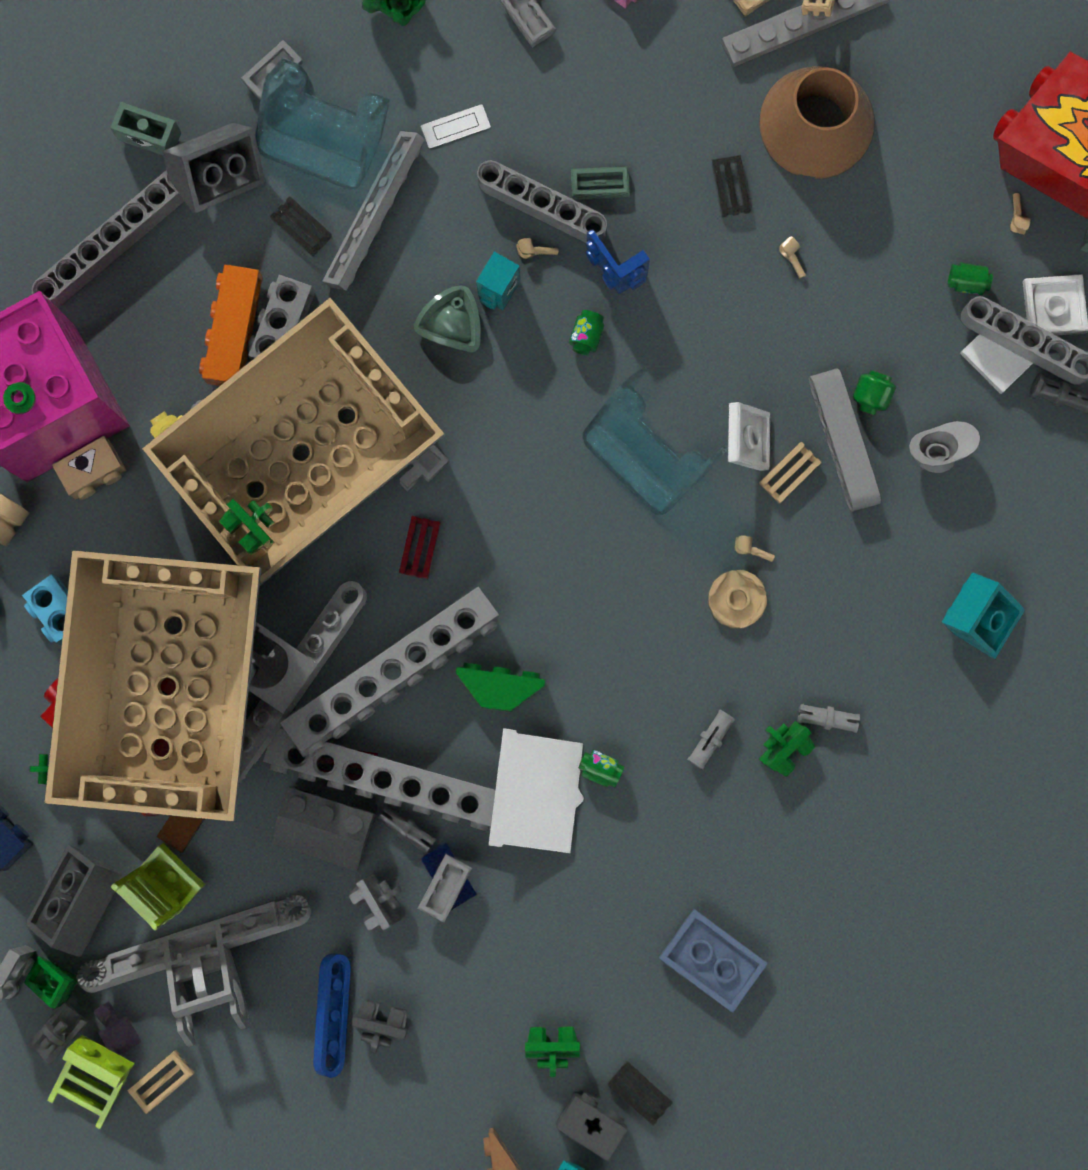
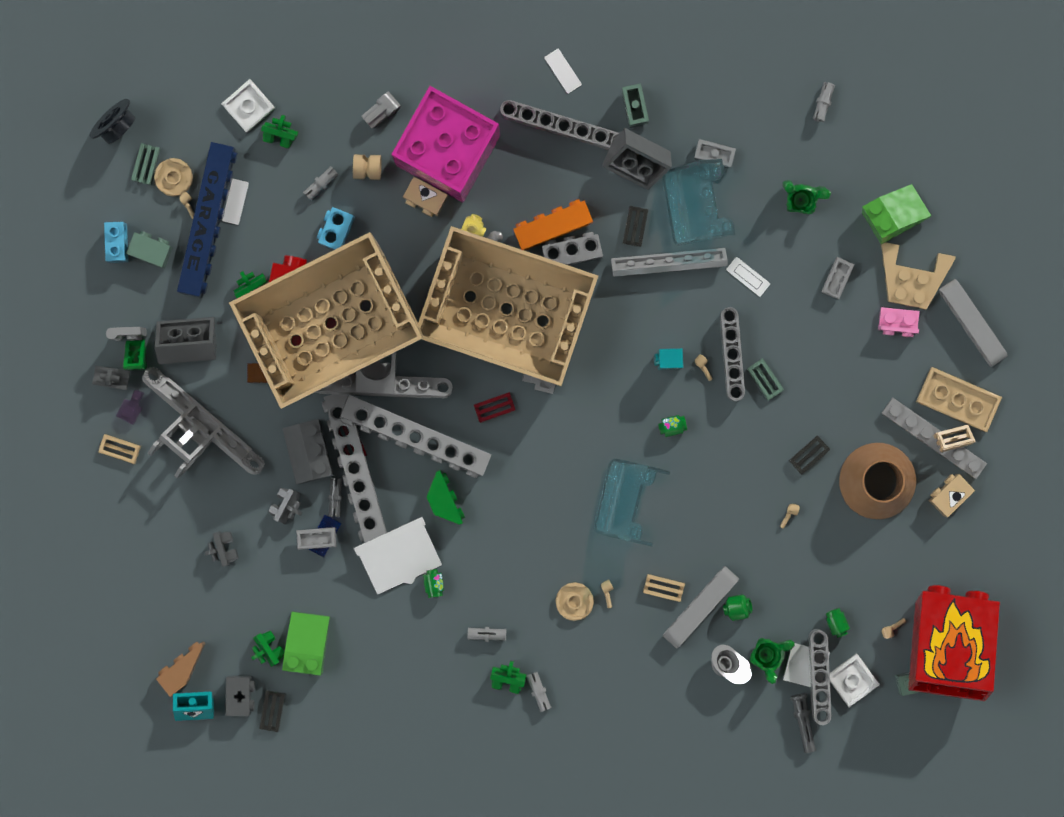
camera: 60 degrees right, 5 degrees up
green plate [3,382,36,414] -> none
lime plate [47,1035,135,1129] -> none
lime plate [111,843,206,931] -> none
green hips [219,499,275,555] -> none
blue plate [313,953,351,1078] -> none
sand green hat [414,285,481,352] -> none
blue bracket [585,229,650,294] -> none
sand blue plate [658,908,768,1013] -> none
white tile [728,402,770,471] -> none
teal slope [942,572,1025,659] -> none
none -> bright green slope [282,612,330,675]
none -> white sticker [544,49,582,94]
none -> green hair [750,638,795,684]
none -> tan brick [929,474,975,517]

